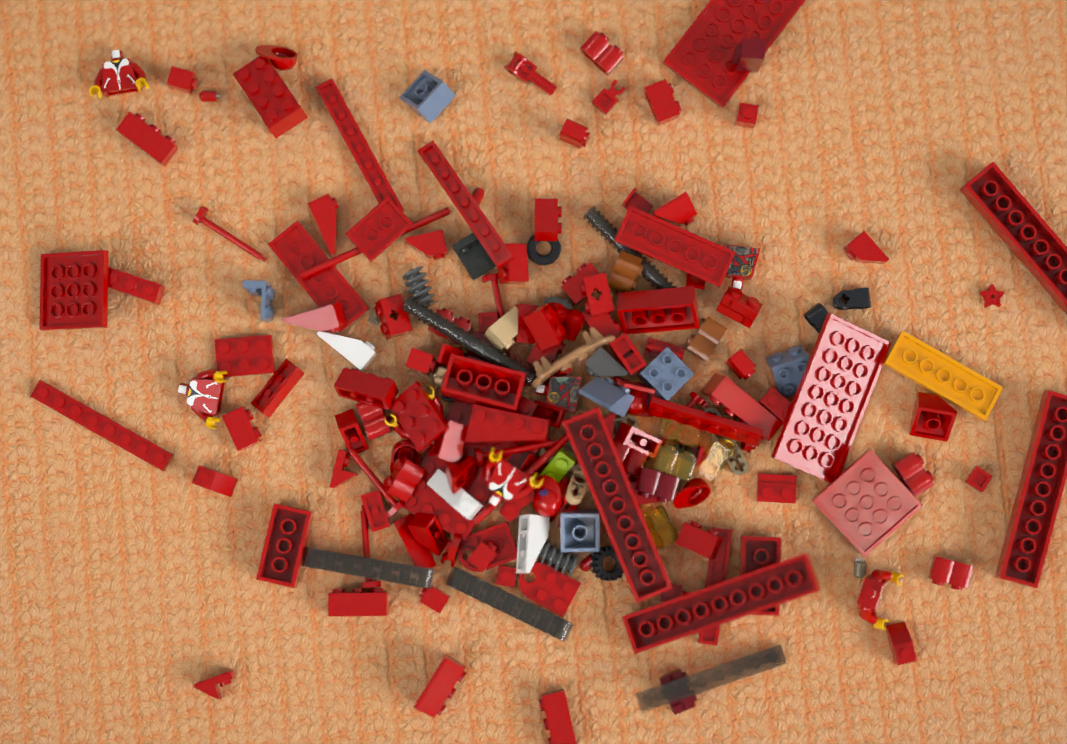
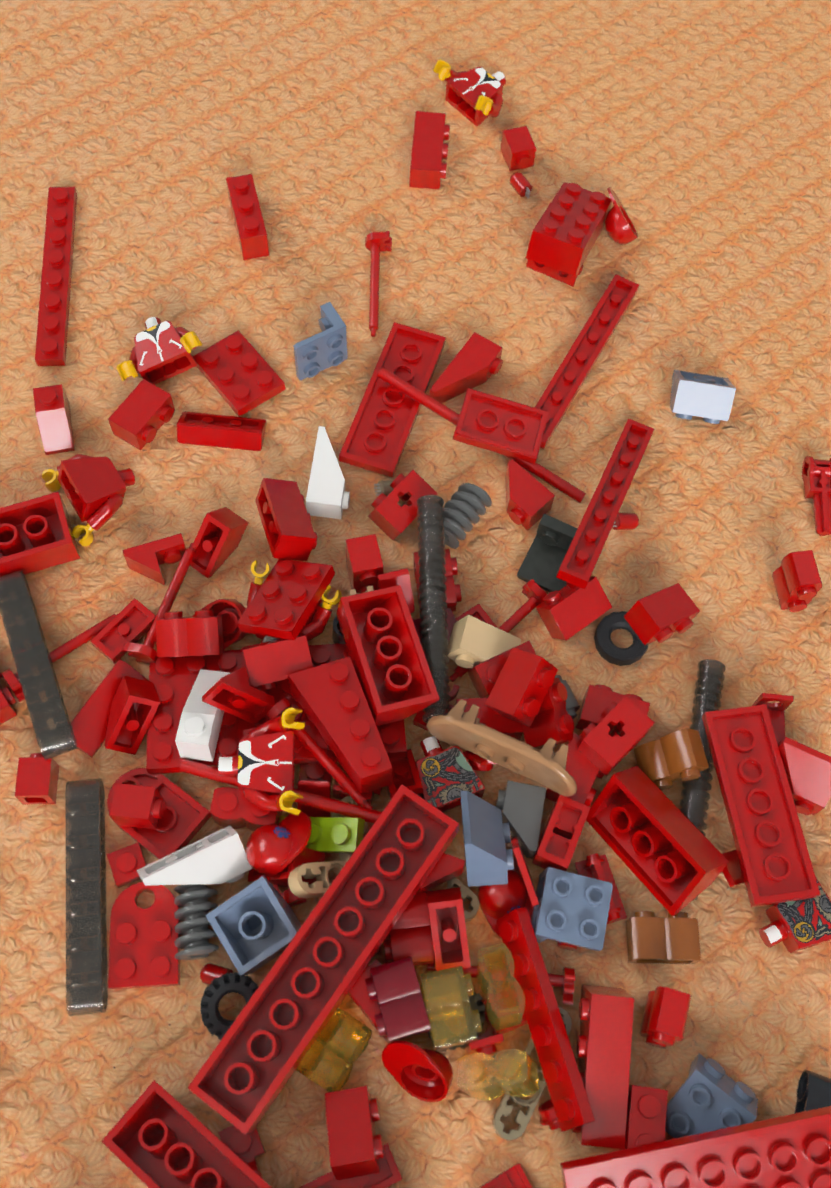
camera: 50 degrees right, 20 degrees down
red plate [39,250,109,331] -> none
slope [282,302,347,333] -> none
red brick [356,403,392,440] -> none
red plate [441,533,462,567] -> none
red brick [716,286,763,328] -> none
none -> red torso [42,454,135,546]

